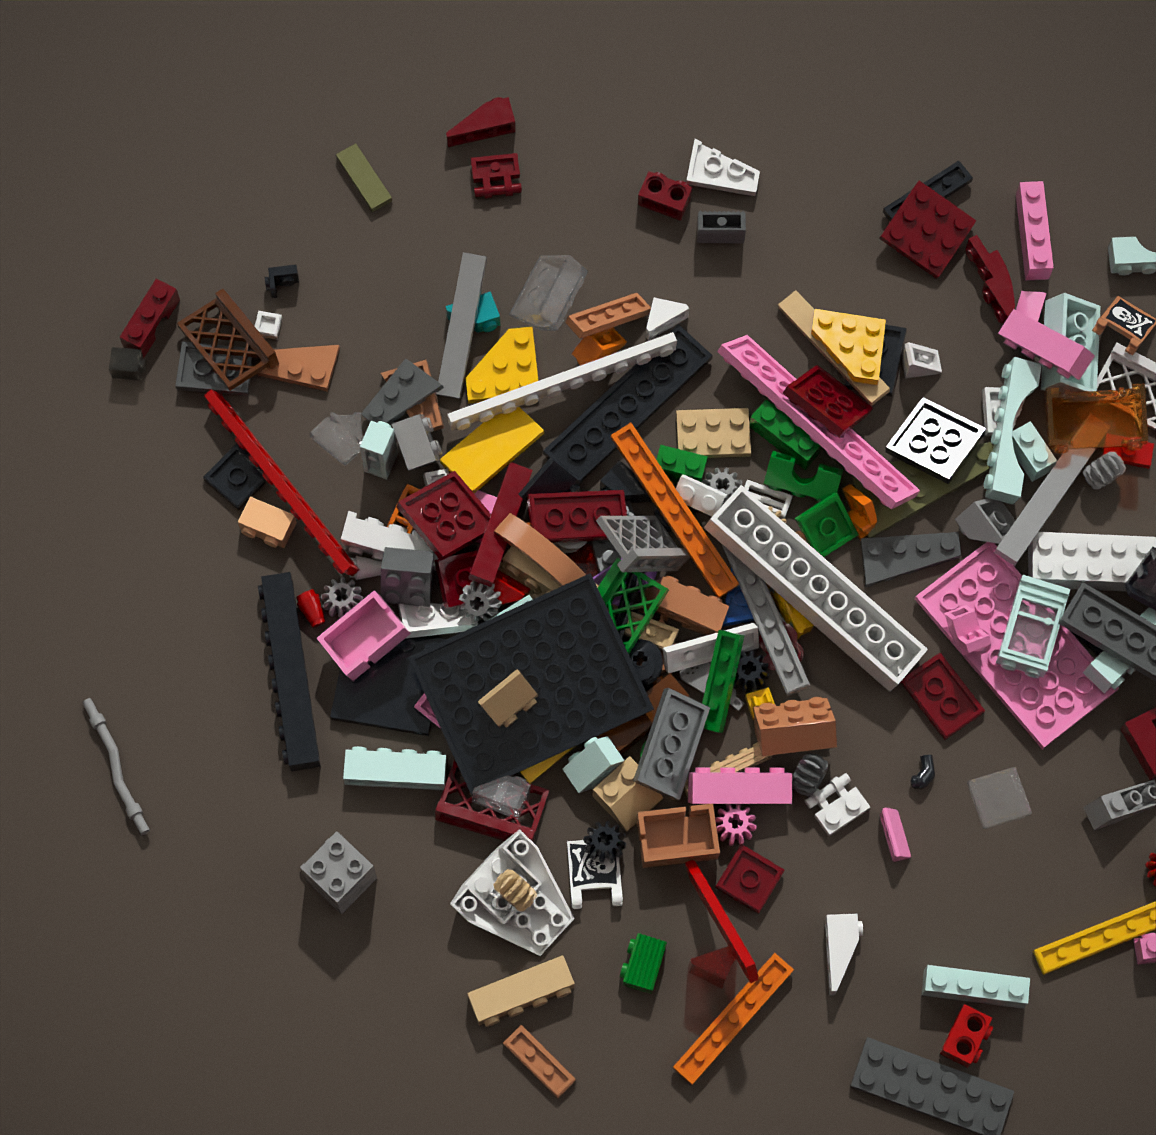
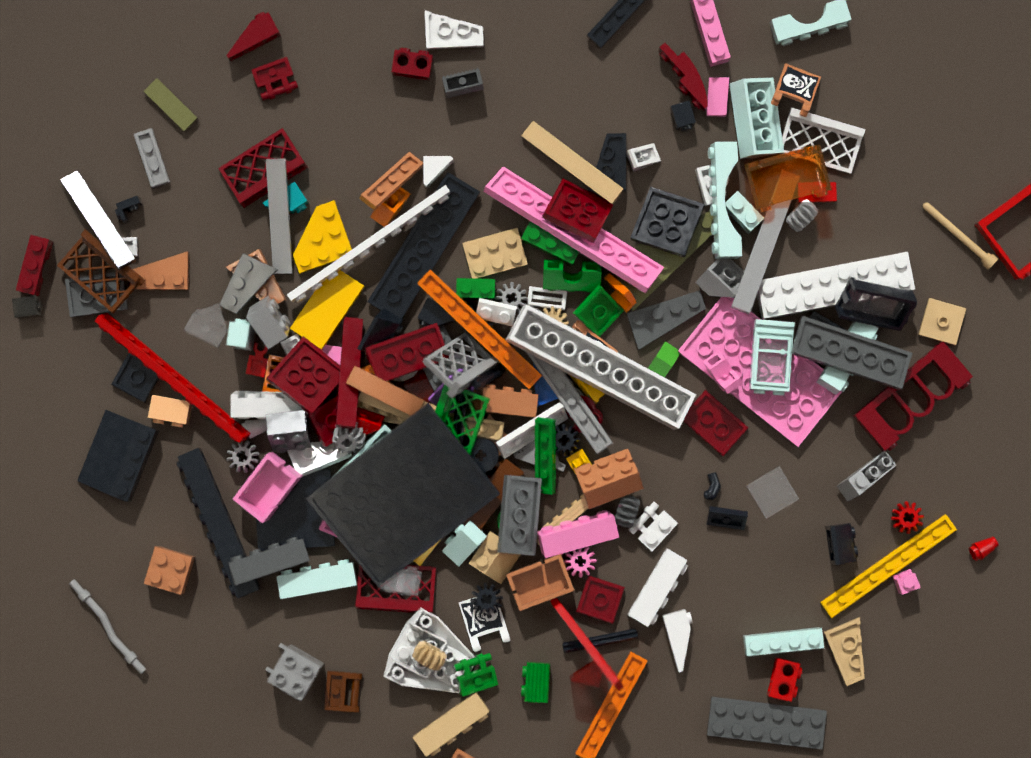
camera: 10 degrees left, 15 degrees up
red cone [296,589,326,628] -> none
tan slope [478,669,538,728] -> none
clear slope [509,255,588,331] -> none
yellow plate [811,309,886,385] -> none
dark red plate [879,180,976,279] -> none
bright pink slope [879,808,911,862] -> none
bright pink brick [998,309,1095,380] -> none
none -> tile [61,171,136,270]
none -> black slope [77,410,159,502]
none -> light grey tile [134,128,170,189]
none -> nougat brick [144,546,195,595]
none -> dark red fence [218,128,308,208]
none -> dark grey brick [228,537,310,586]
none -> red plate [245,343,269,378]
none -> reddish brown plate [324,670,363,712]
none -> green plate [453,653,498,697]
none -> black axle [471,365,505,390]
none -> black axle [562,629,638,653]
none -> white brick [628,548,688,627]
none -> bright green slope [647,341,680,378]
none -> black brick [670,101,696,132]
none -> black plate [706,506,748,530]
none -> tan wing [824,617,865,686]
none -> black slope [825,523,858,565]

